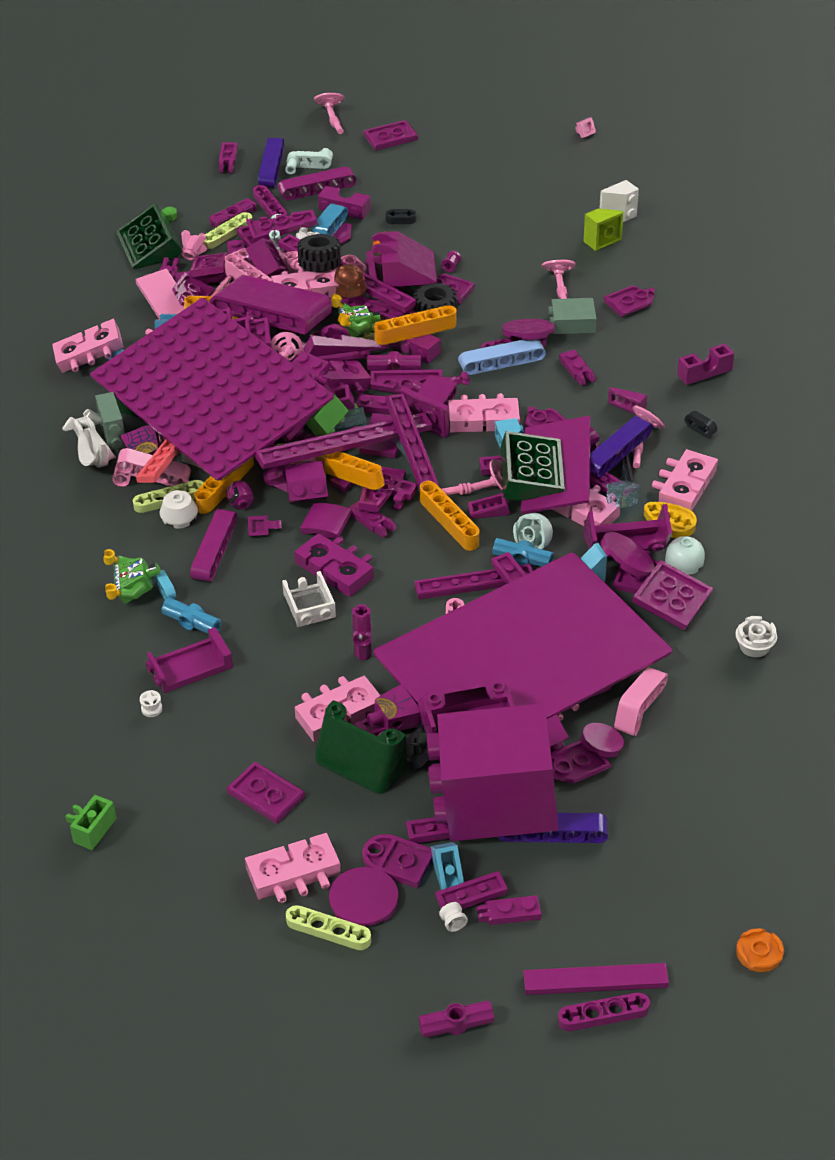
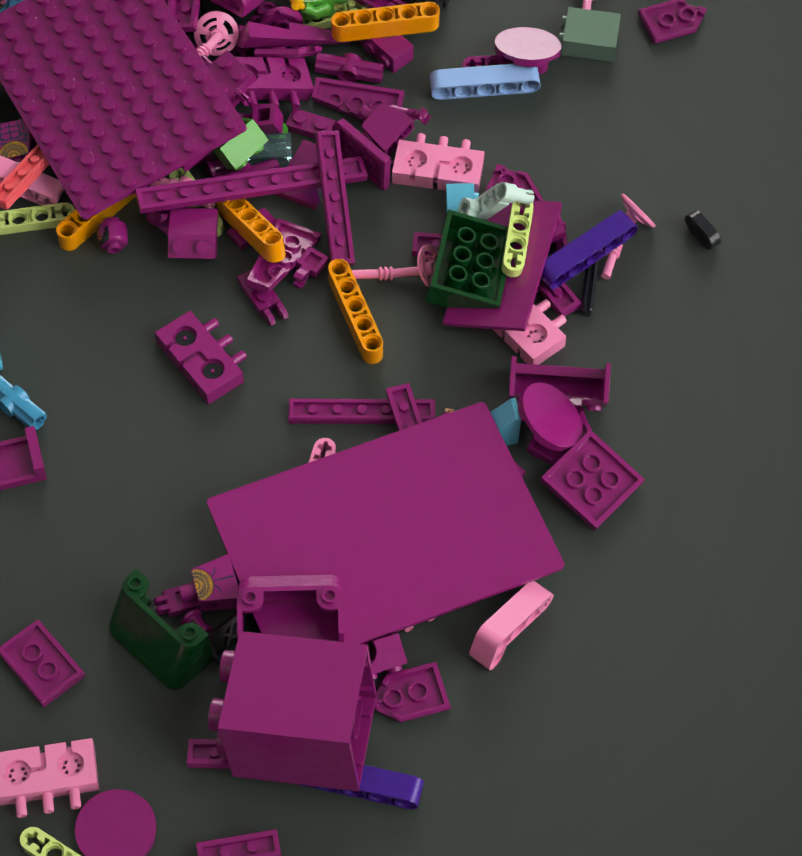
camera: 10 degrees right, 15 degrees up
white cone [160,490,198,529] -> none
magenta beam [190,509,237,582] -> none
magenta plate [248,515,282,536] -> none
white window [282,571,336,627] -> none
bright pink piece [295,675,381,742] -> none
magenta slope [300,503,352,538] -> none
magenta piece [352,604,372,660] -> none
magenta tile [362,834,433,889] -> none
medium azure slope [430,842,464,890] -> none
magenta slope [468,493,510,519] -> none
dark azure piece [492,538,554,567] -> none
light aqua cylinder [513,513,553,549] -> none
magenta hinge [559,350,596,386] -> none
magenta tile [581,723,624,758] -> none
clear light blue hinge [606,480,640,508] -> none
magenta slope [608,387,647,415] -> none
yellow piece [644,502,697,538] -> none
bright pink piece [652,449,718,511] -> none
light aqua cylinder [665,536,705,575] -> none
magenta arch [677,343,734,385] -> none
white cone [736,616,777,657] -> none
none -> light aqua beam [458,182,534,220]
none -> yellowish green beam [501,201,533,277]

